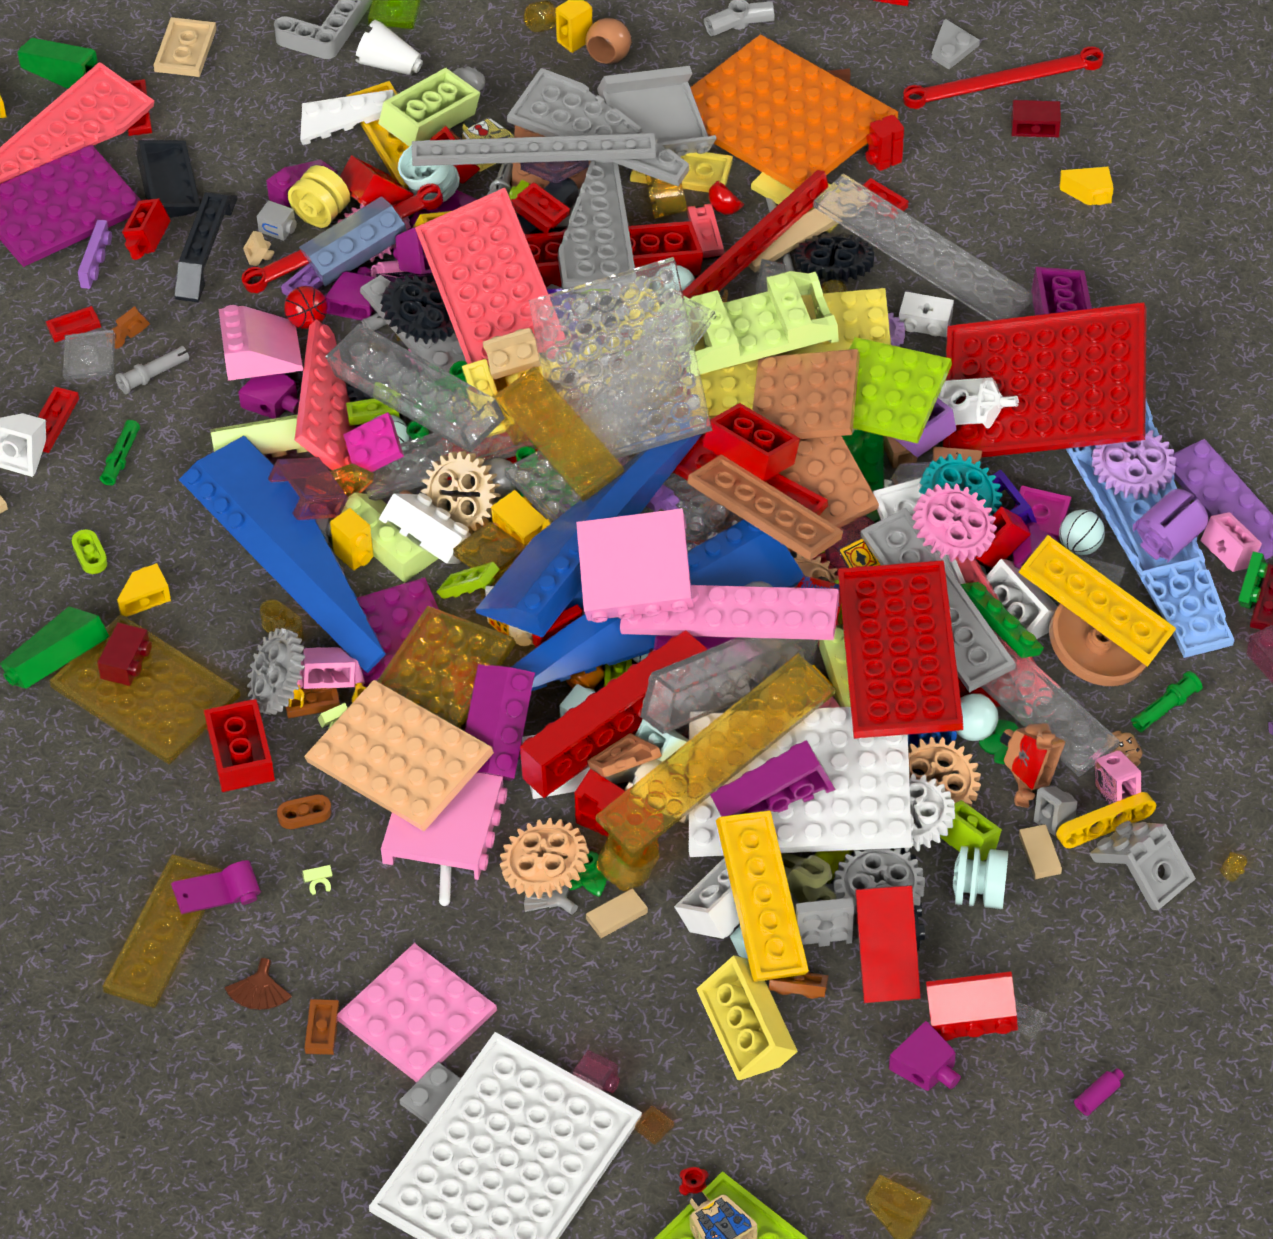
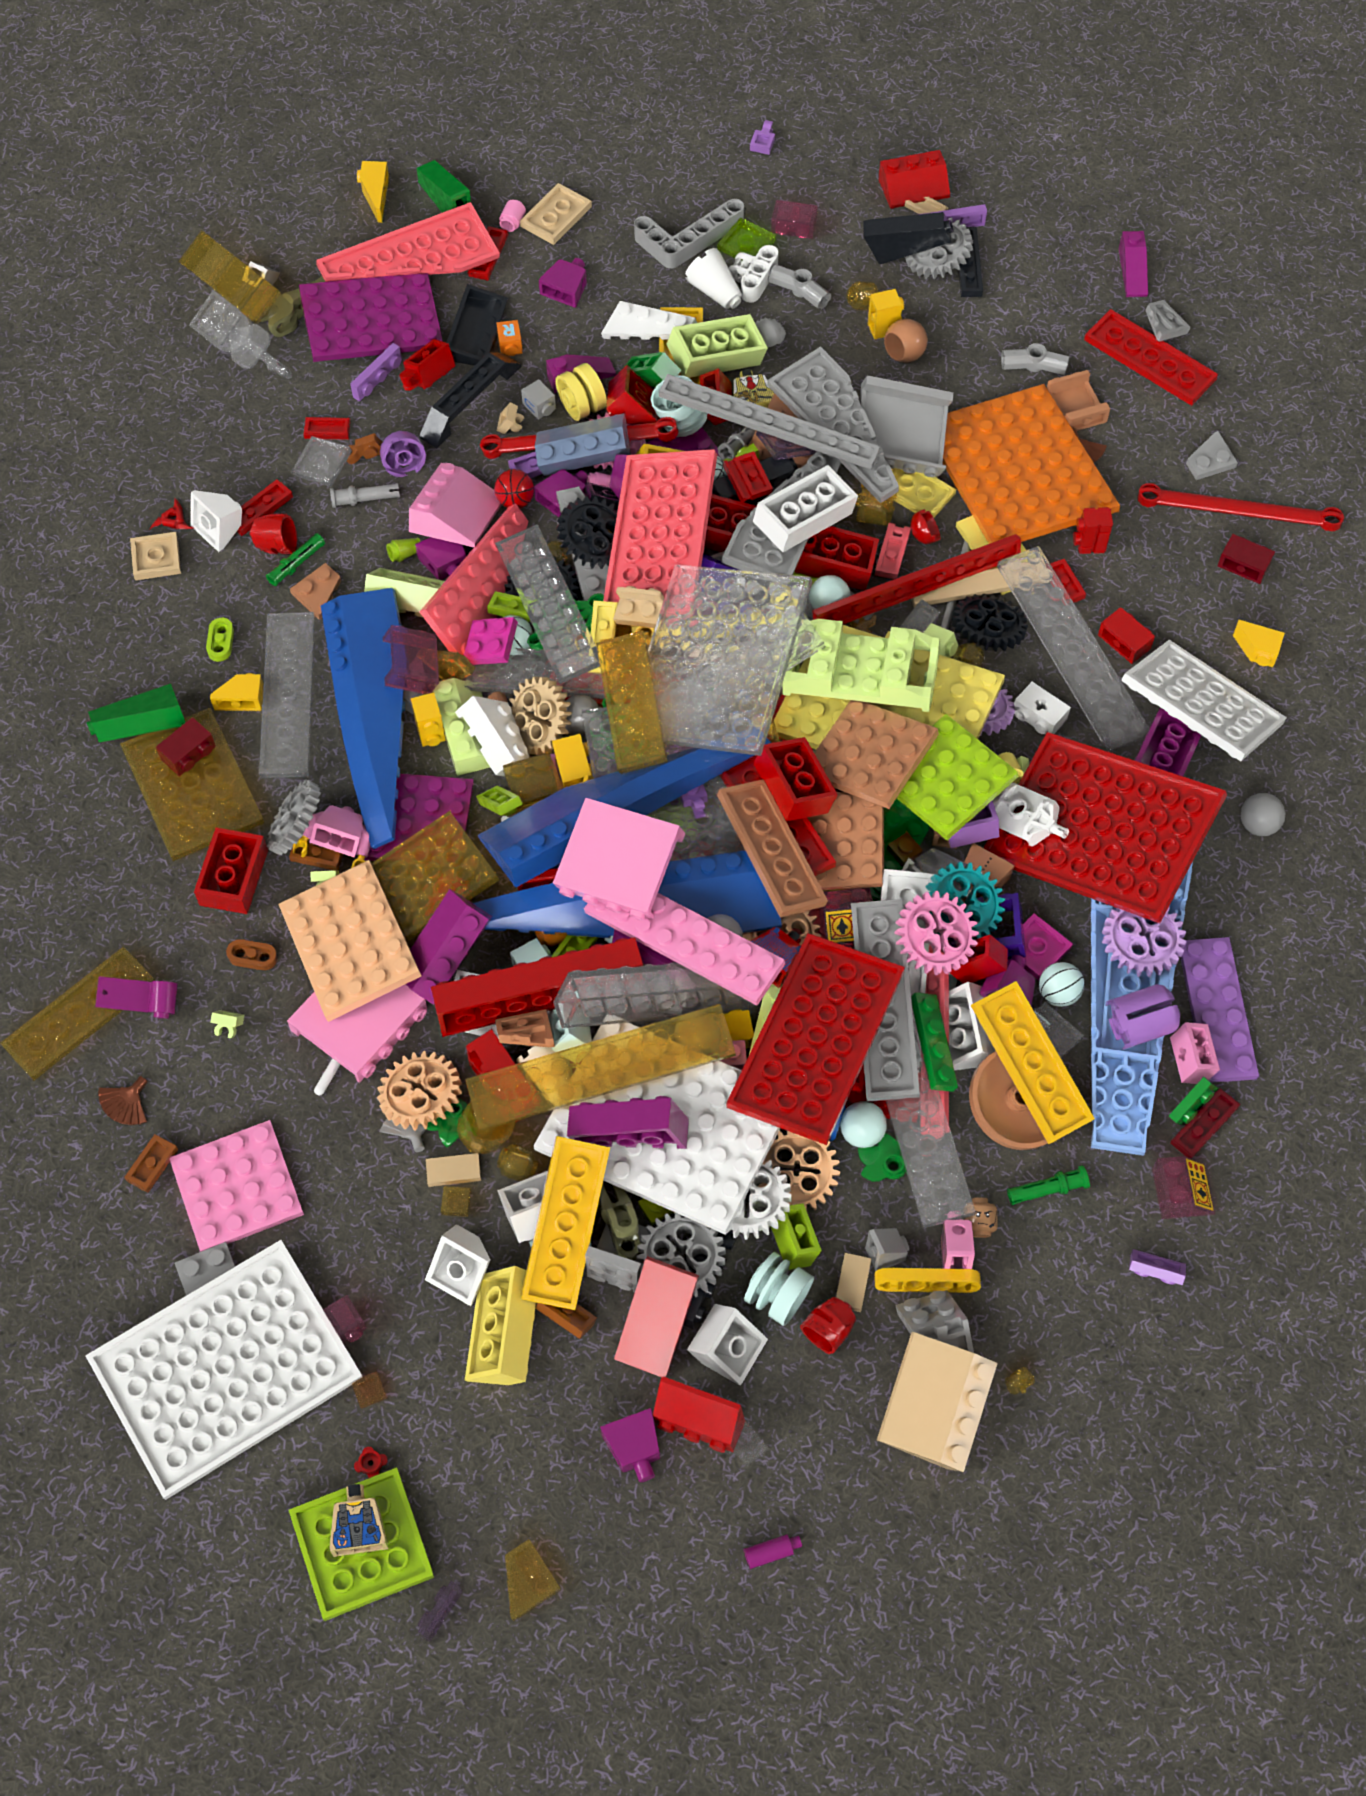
camera: 25 degrees right, 10 degrees up
clear yellow beam [260,599,304,644] -> none
nougat torso [1000,723,1066,808] -> none
none -> red helmet [250,514,297,554]
none -> clear plate [259,612,315,779]
none -> nougat wing [290,563,341,620]
none -> medium lavender cylinder [380,431,426,477]
none -> lime cone [386,537,421,562]
none -> white slope [425,1224,490,1306]
none -> clear yellow plate [441,1186,471,1217]
none -> orange brick [496,320,523,356]
none -> clear yellow head [497,1144,538,1182]
none -> bright pink brick [499,200,526,232]
none -> magenta torso [539,258,587,308]
none -> green slope [624,352,681,387]
none -> white slope [687,1304,768,1385]
none -> white piece [729,245,778,303]
none -> white brick [753,465,858,552]
none -> light grey piece [769,265,831,310]
none -> red helmet [800,1297,856,1354]
none -> tan slope [877,1332,997,1472]
none -> reddish brown plate [887,832,923,867]
none -> nougat panel [1047,370,1110,431]
none -> red brick [1098,607,1155,664]
none -> white plate [1121,640,1287,761]
none -> light grey piece [1240,793,1286,836]

